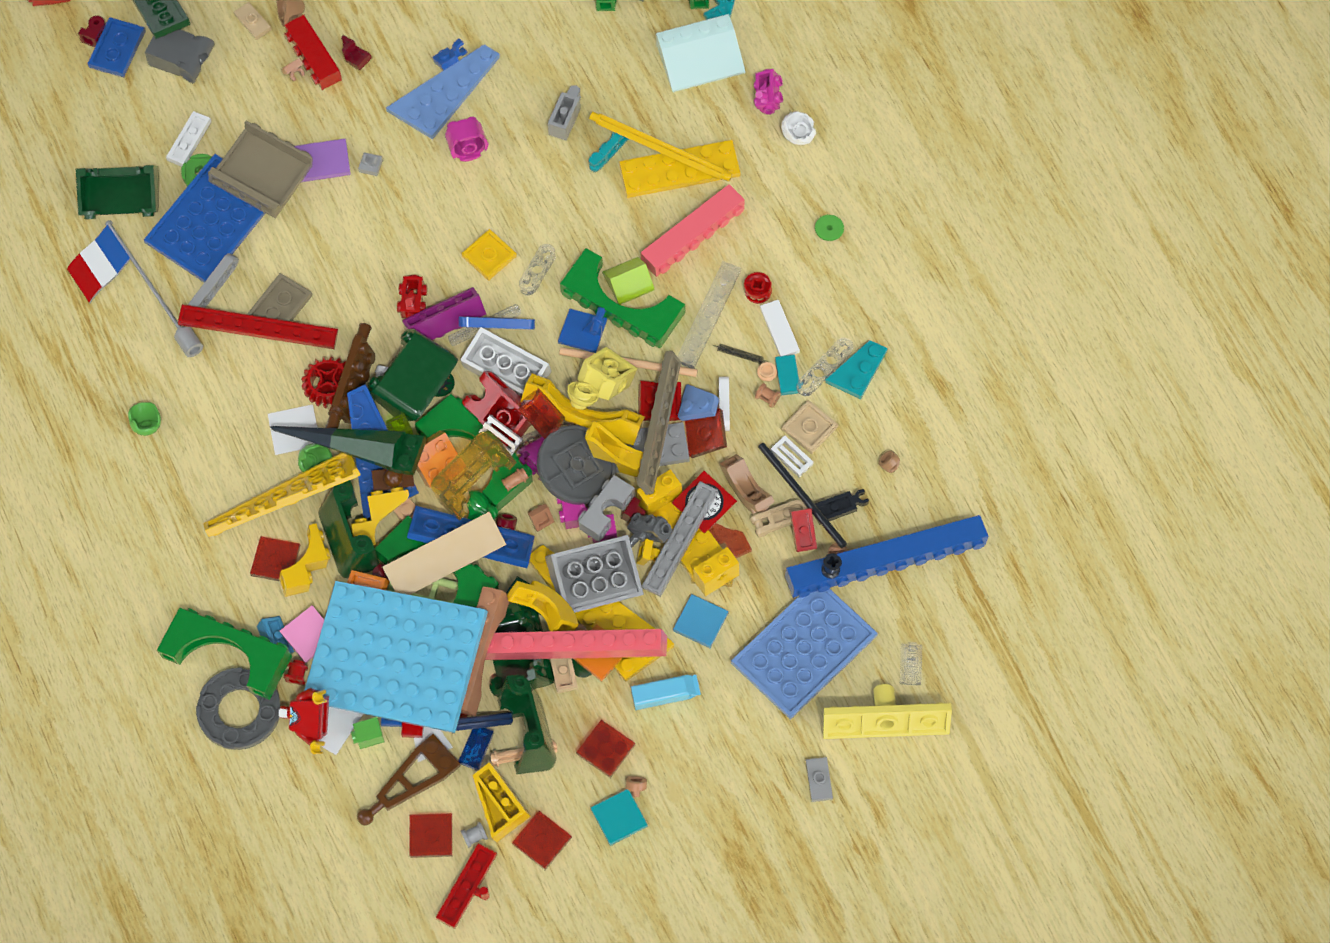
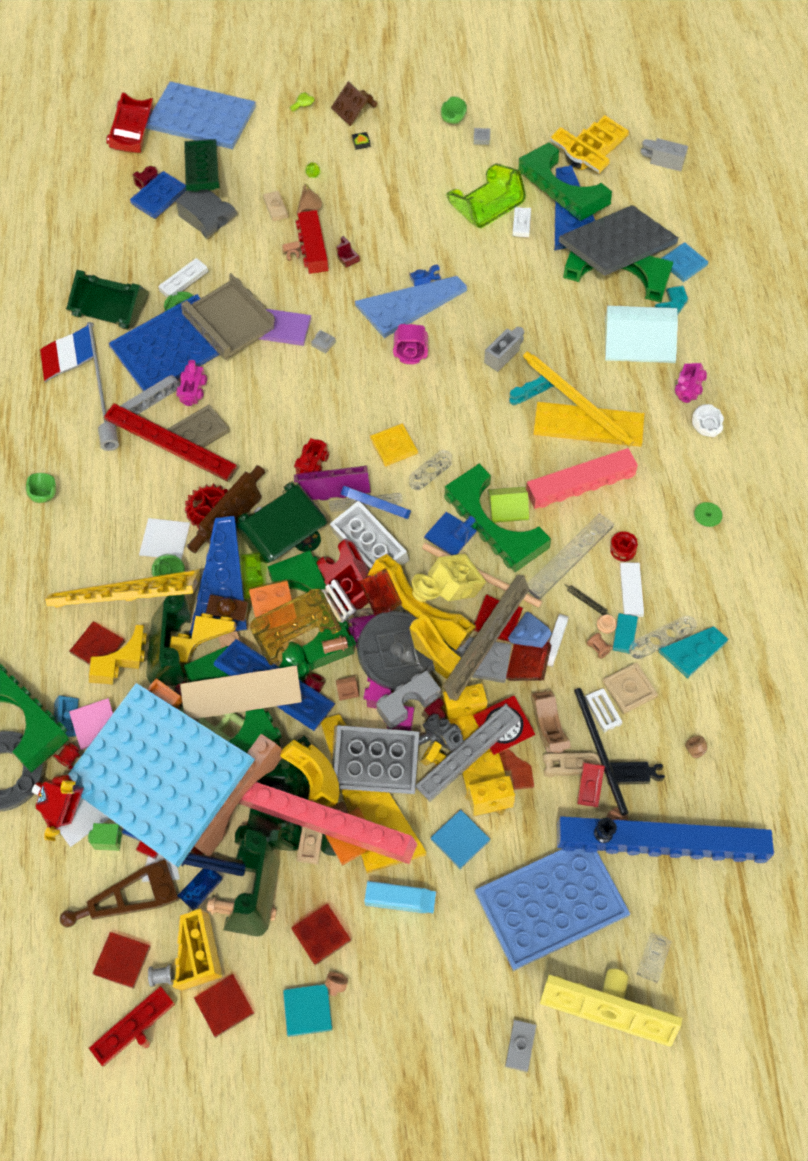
camera: 20 degrees right, 5 degrees down
dark green plate [270,426,427,475] -> none
none -> dark pink brick [176,360,207,406]

